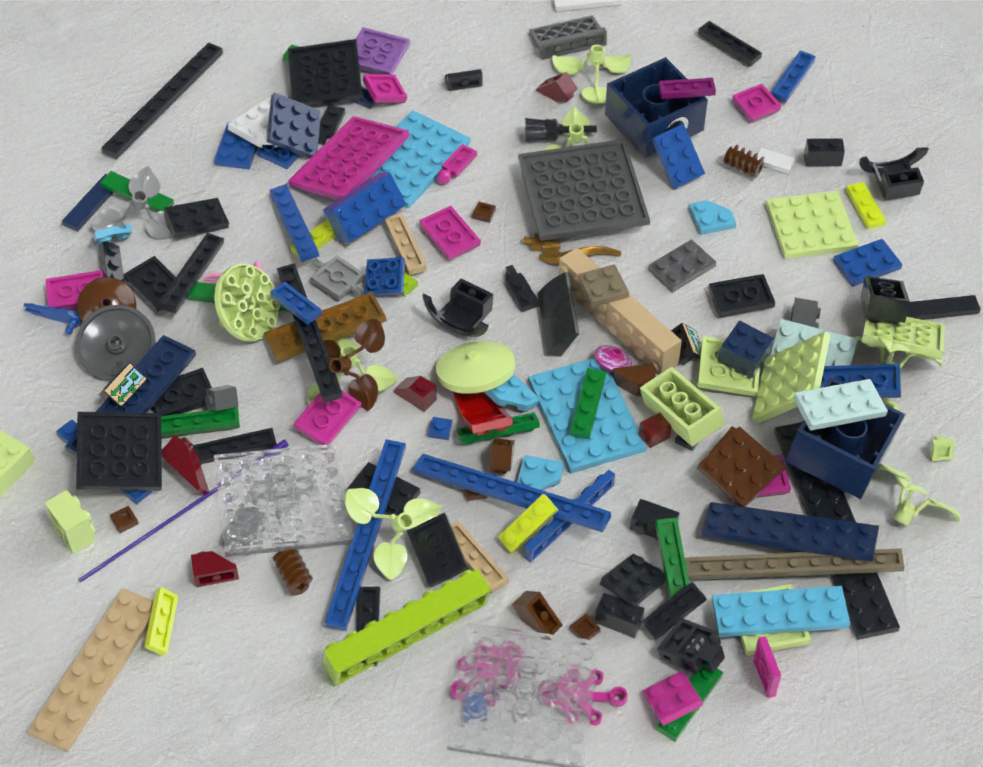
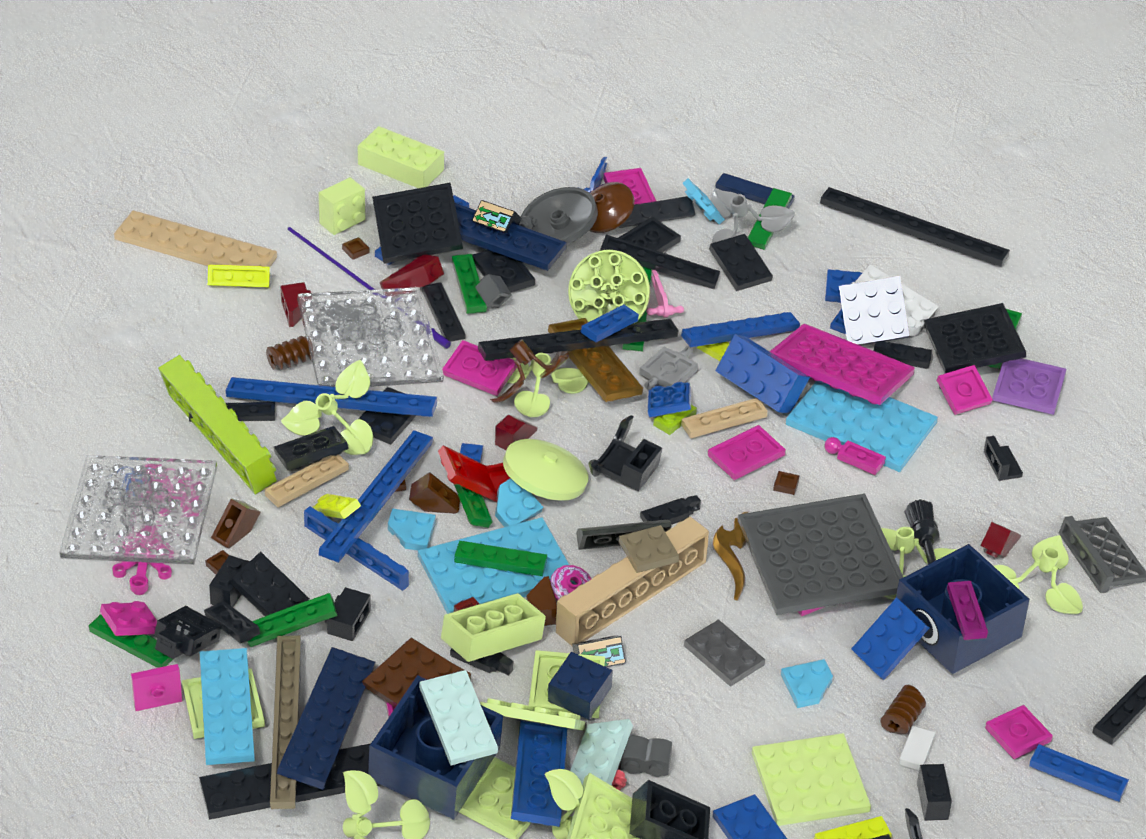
camera: 85 degrees right, 10 degrees down
black plate [708,274,776,317] -> none

